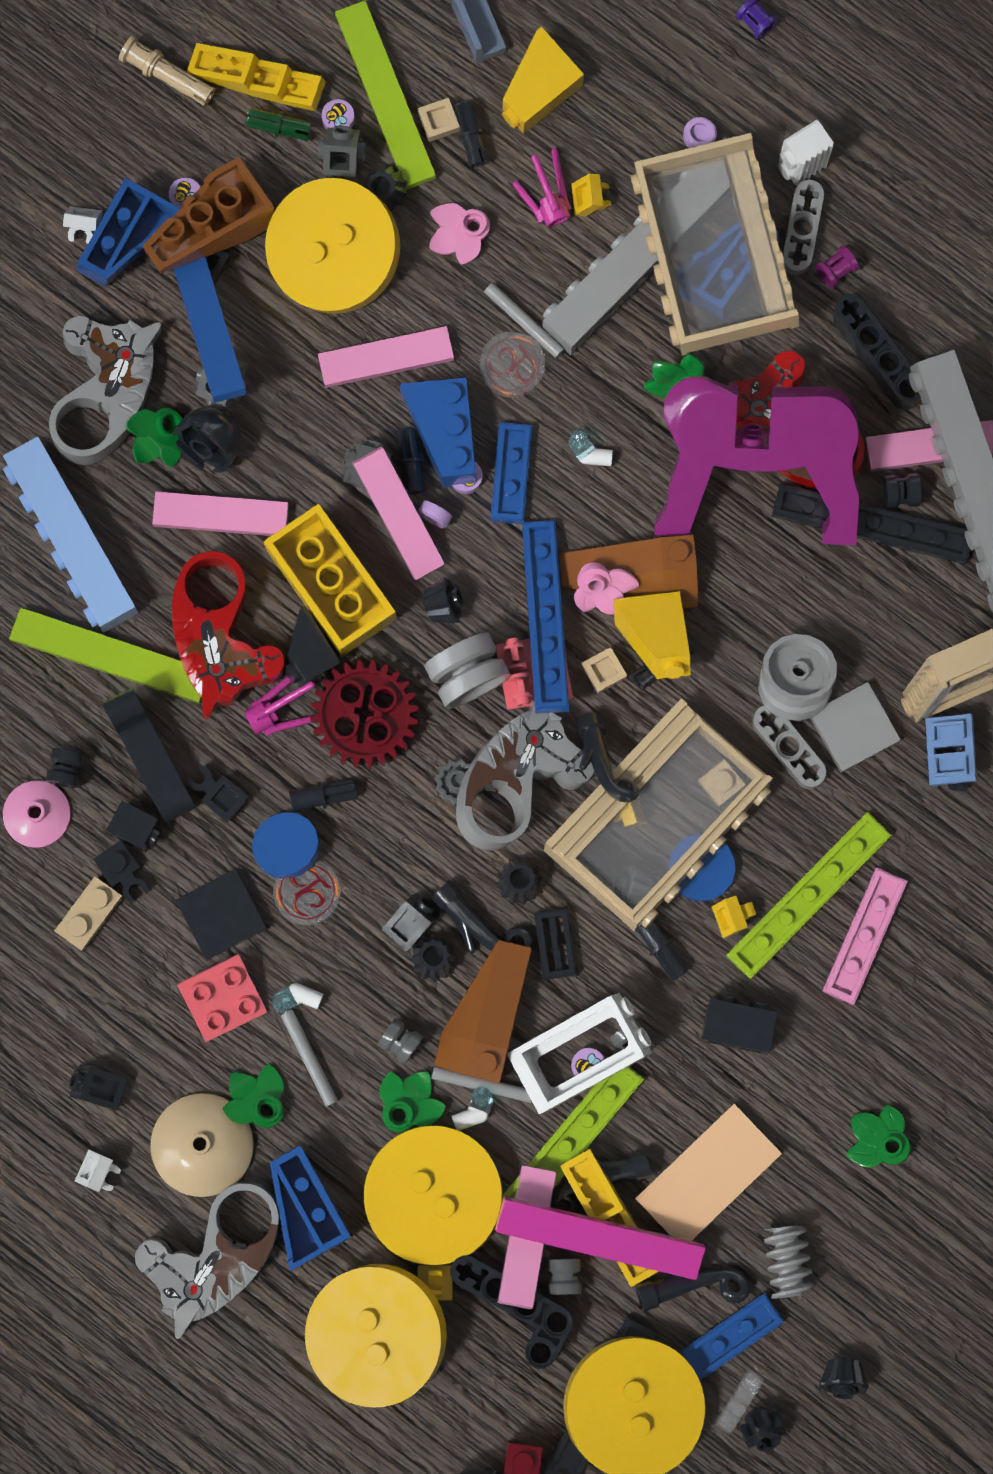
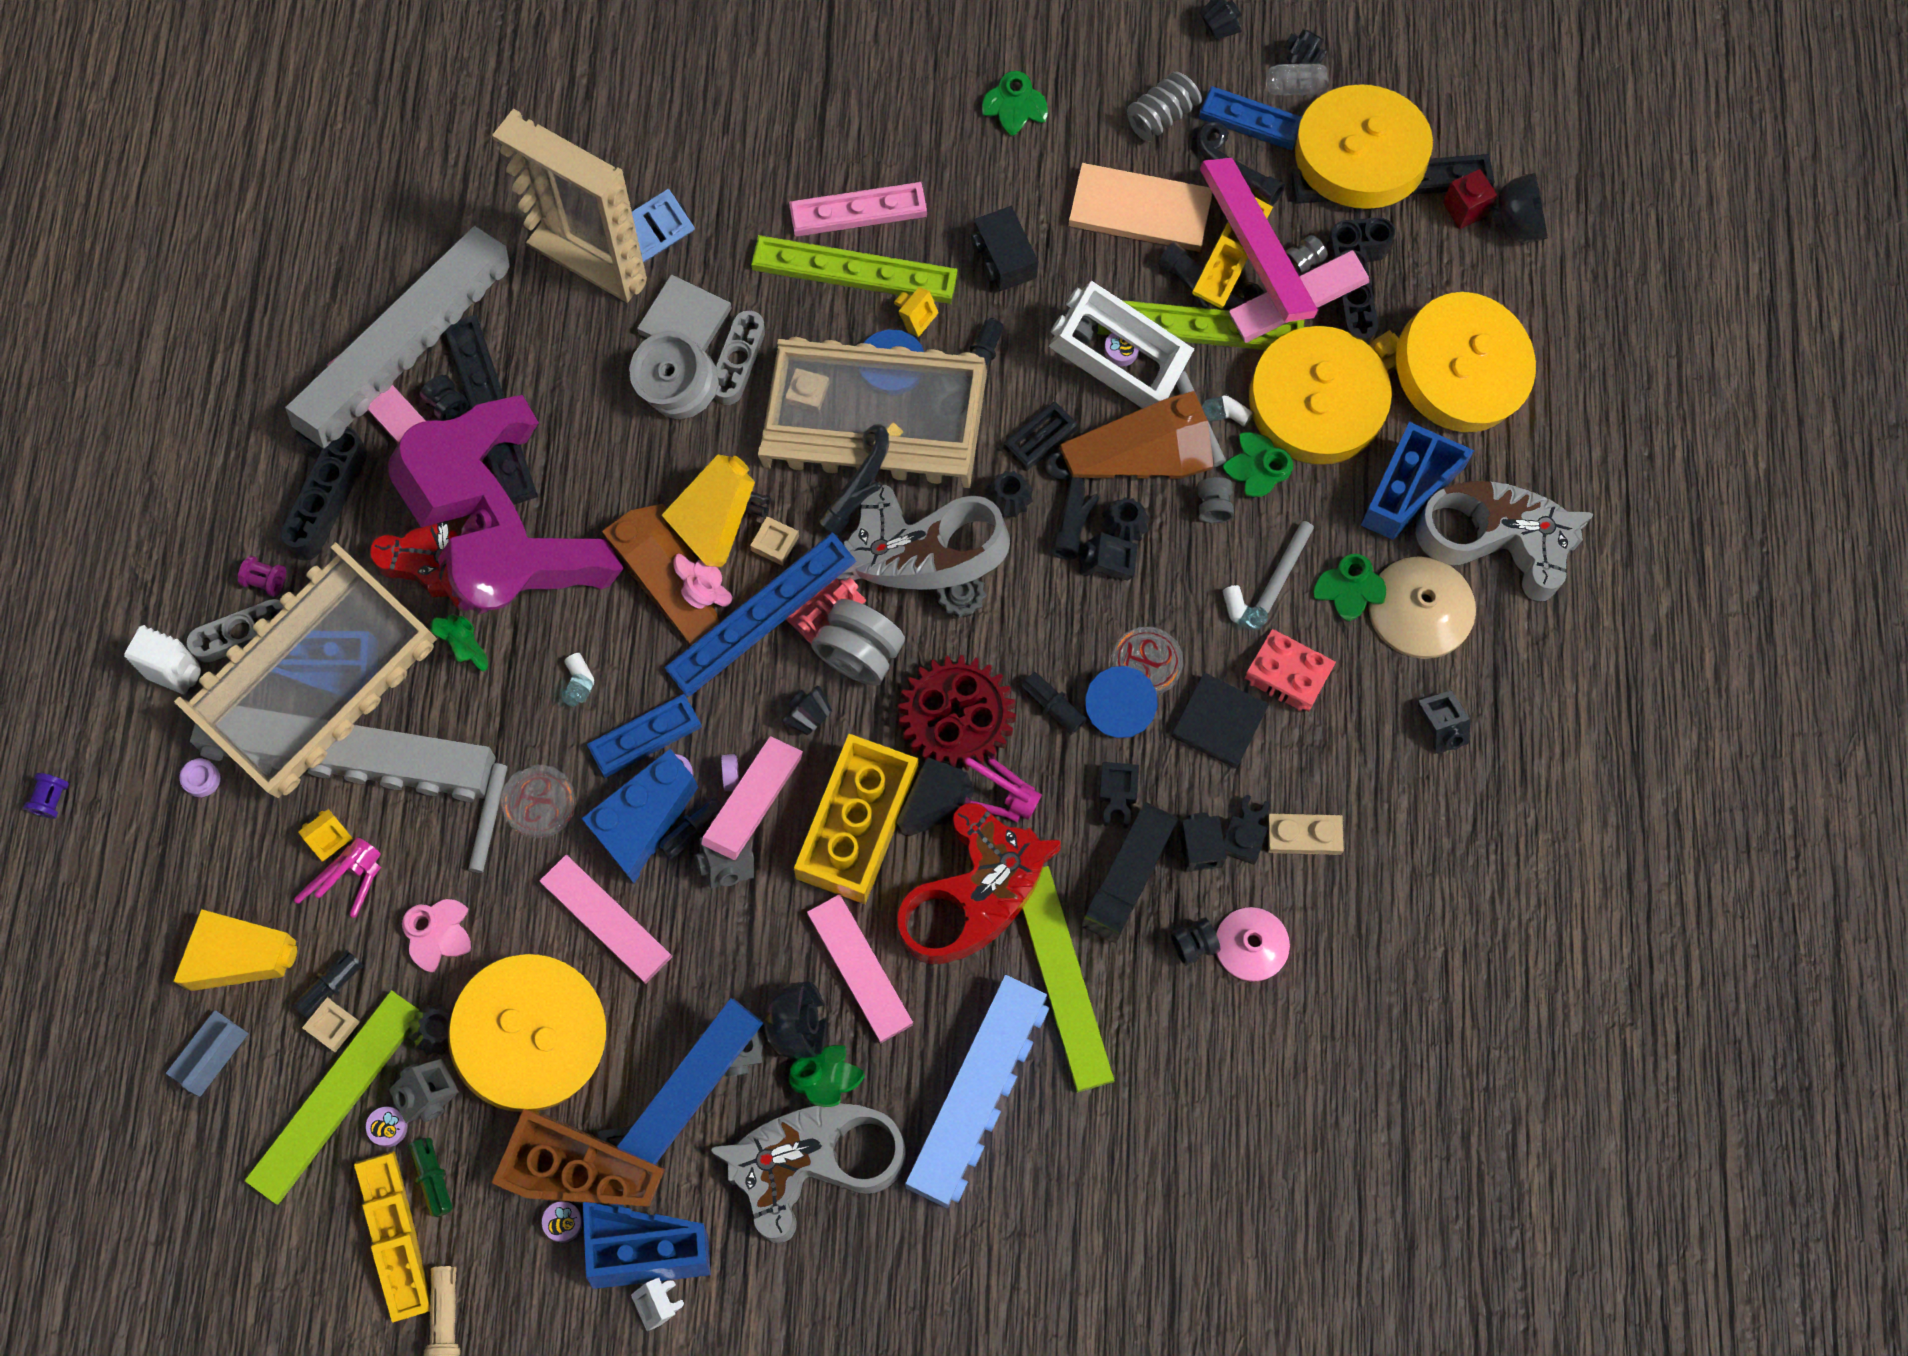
camera: 125 degrees left, 10 degrees down
white tile [75,1150,121,1192] -> none

